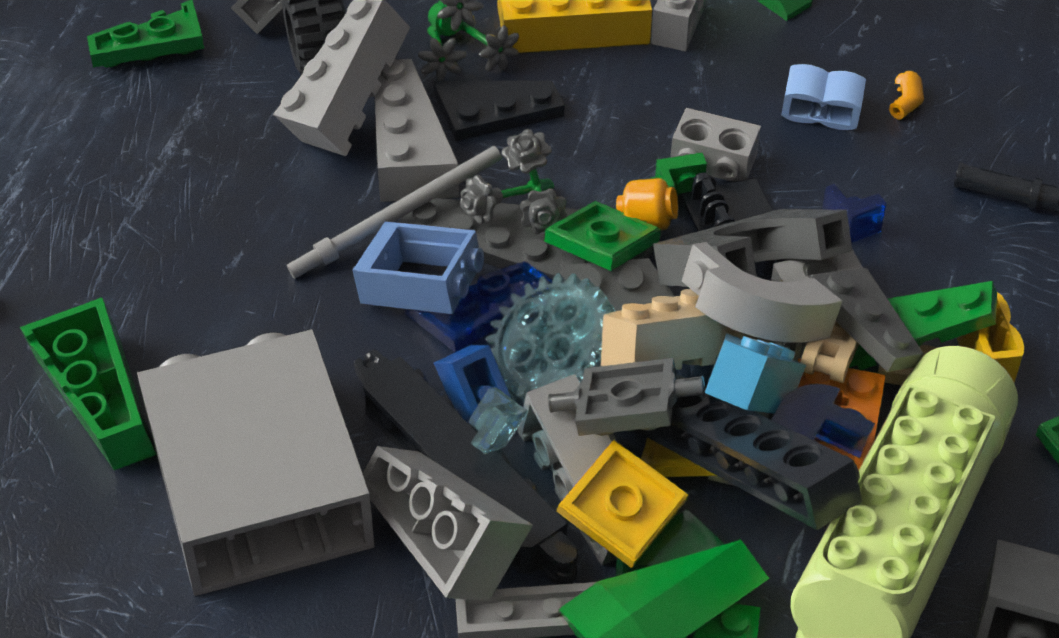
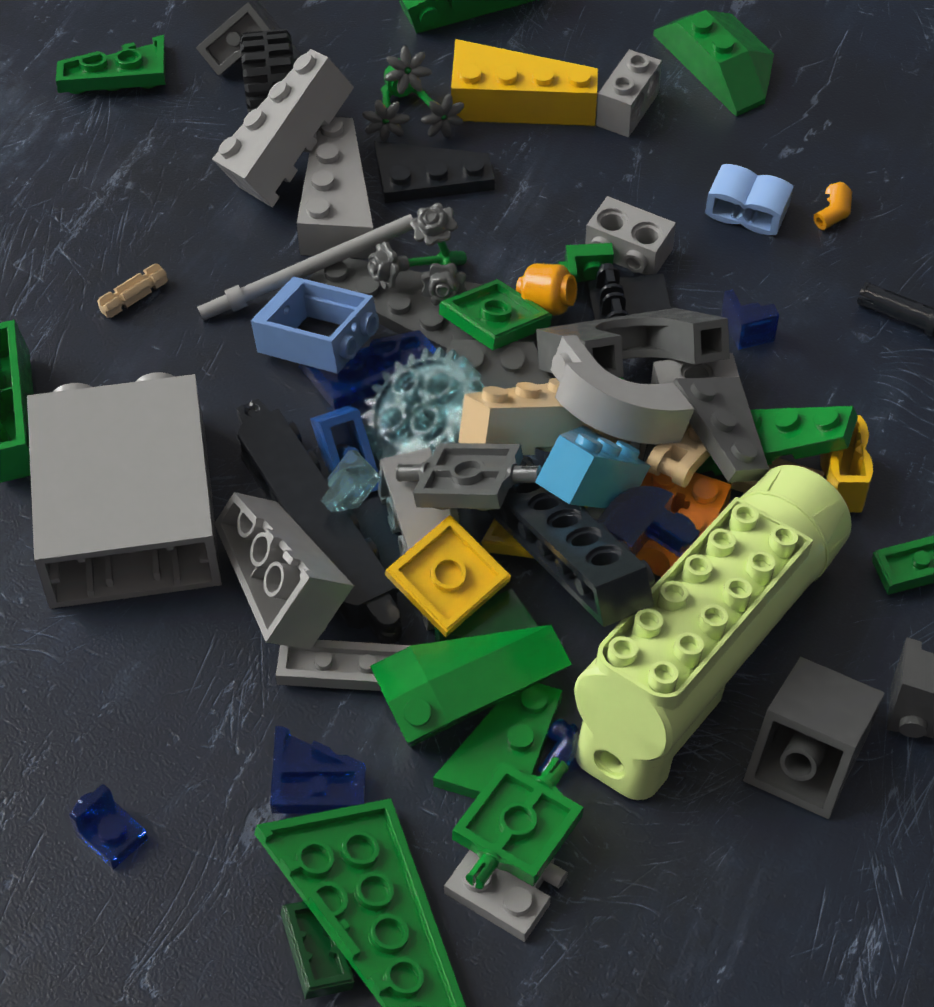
camera: 10 degrees right, 5 degrees up
none -> tan axle [97,263,168,318]

